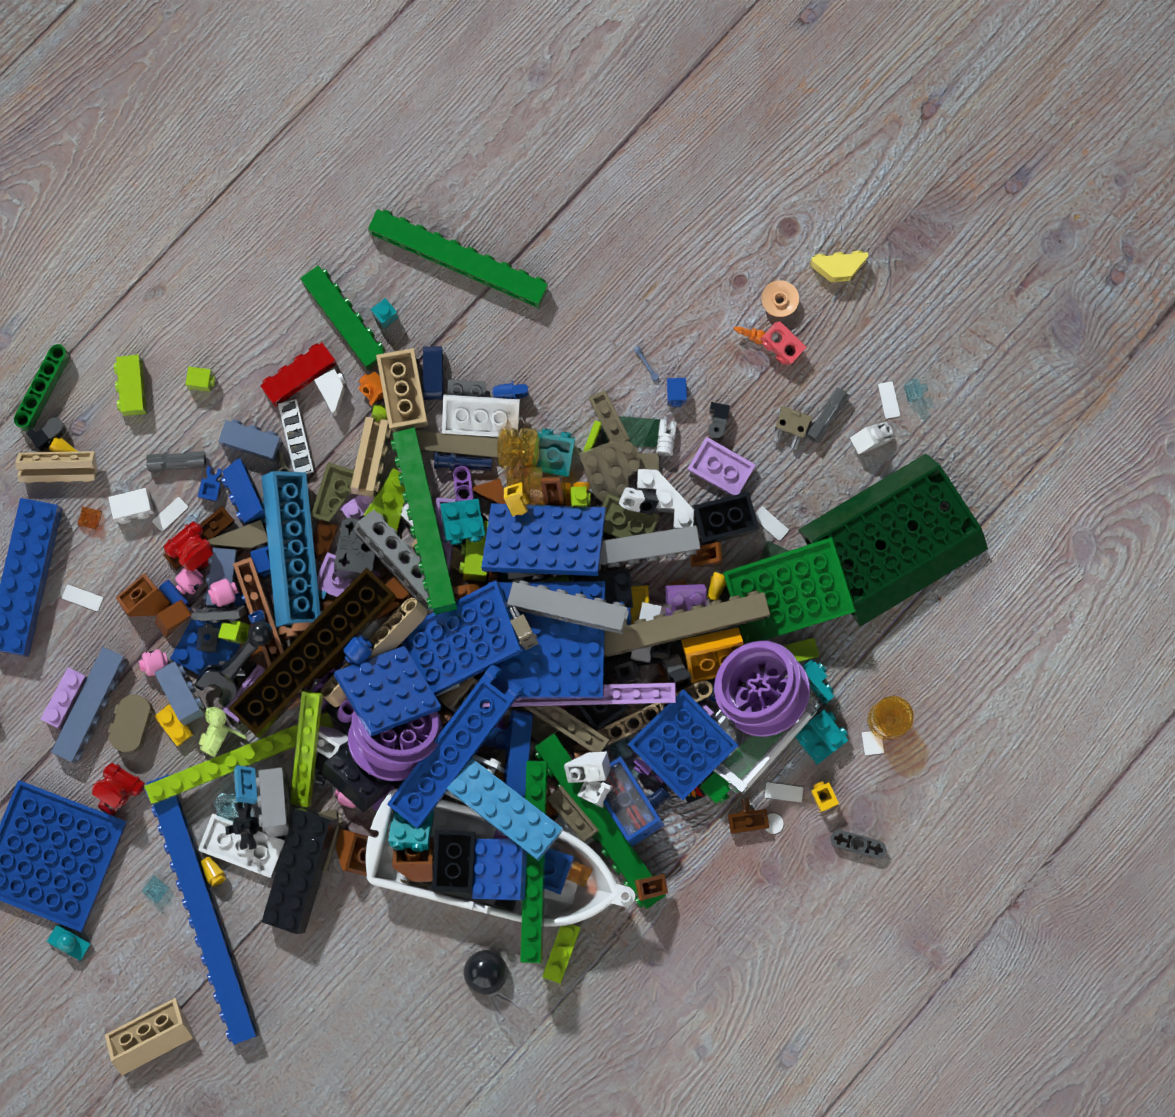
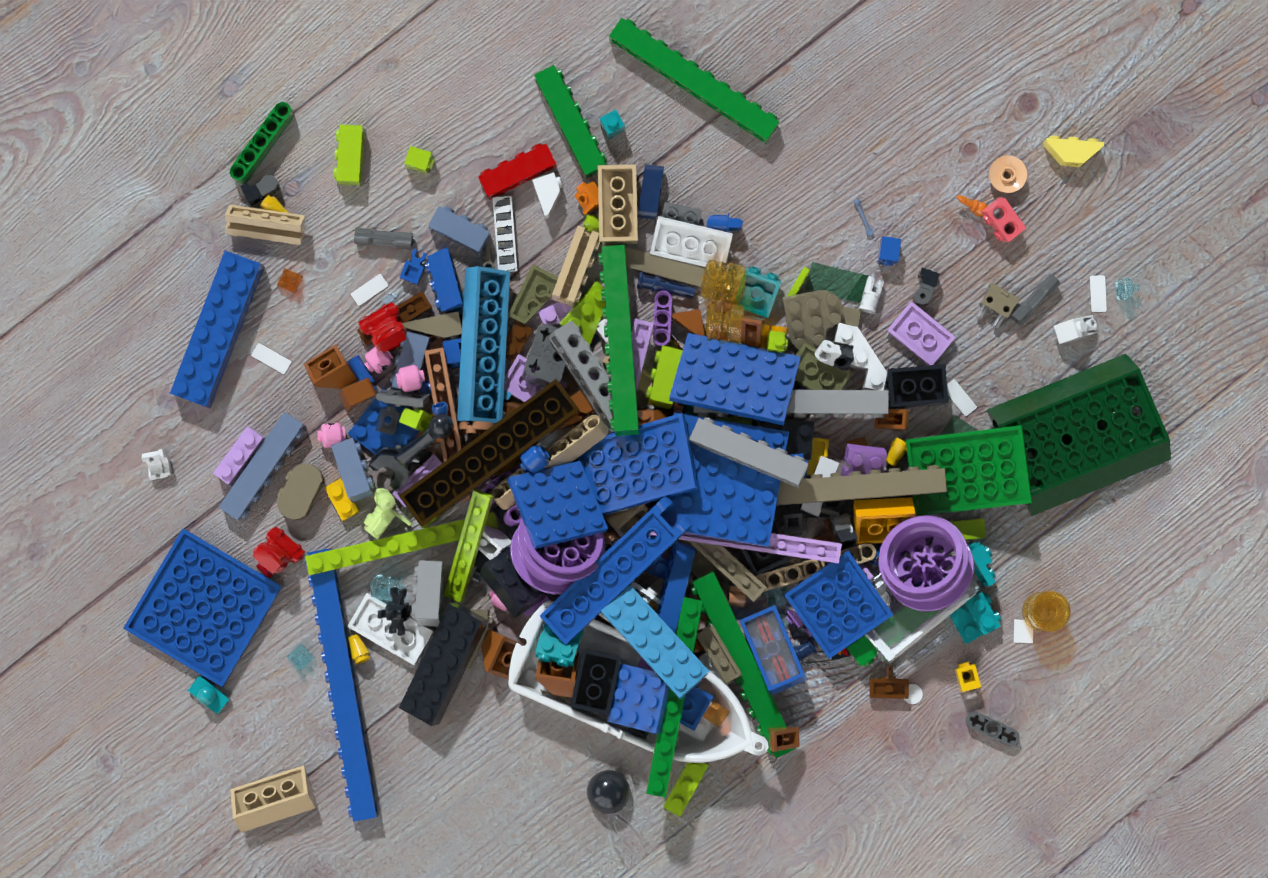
camera: 10 degrees right, 5 degrees up
white brick [108,488,154,524] -> none
dark azure plate [234,765,257,804] -> none
teal plate [440,499,485,545] -> none
yellow brick [504,482,529,516] -> none
dark tan piece [510,607,539,650] -> none
white slope [564,751,611,783] -> none
white piece [577,781,613,808] -> none
dark tan tile [588,390,630,442] -> none
white sticker [765,782,803,802] -> none

